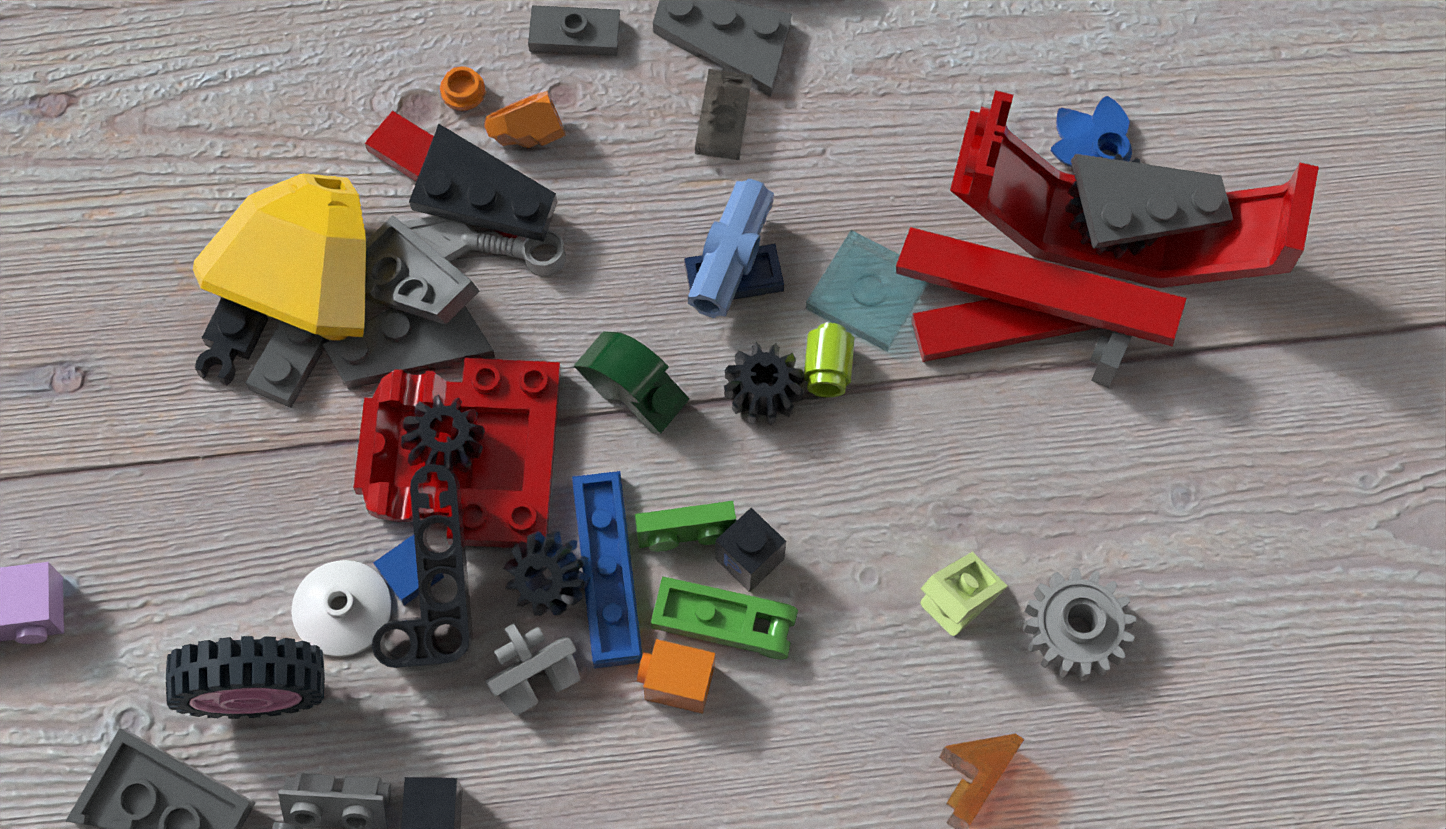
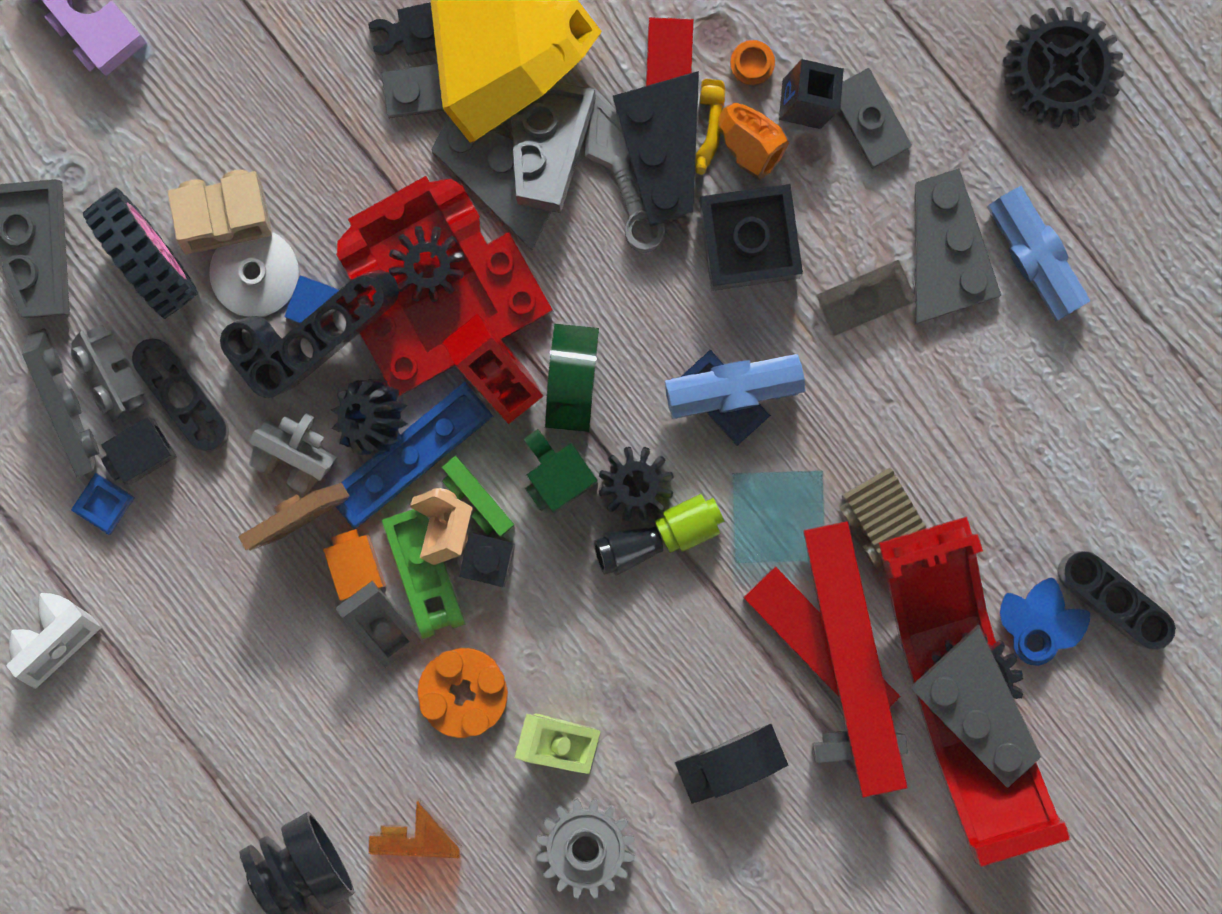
camera: 60 degrees right, 20 degrees up
none -> black beam [132,338,229,451]
none -> tan brick [167,170,273,255]
none -> medium nougat plate [238,483,349,551]
none -> dark grey plate [336,581,421,668]
none -> light nougat bracket [410,488,473,565]
none -> orange plate [417,647,508,738]
none -> red brick [443,313,543,424]
none -> dark green brick [524,429,598,514]
none -> black cone [594,526,664,576]
none -> black brick [675,723,788,804]
none -> yellow piece [695,79,726,175]
none -> black brick [699,184,803,291]
none -> black brick [779,59,844,129]
none -> dark tan brick [839,467,927,569]
none -> black beam [1058,551,1176,650]

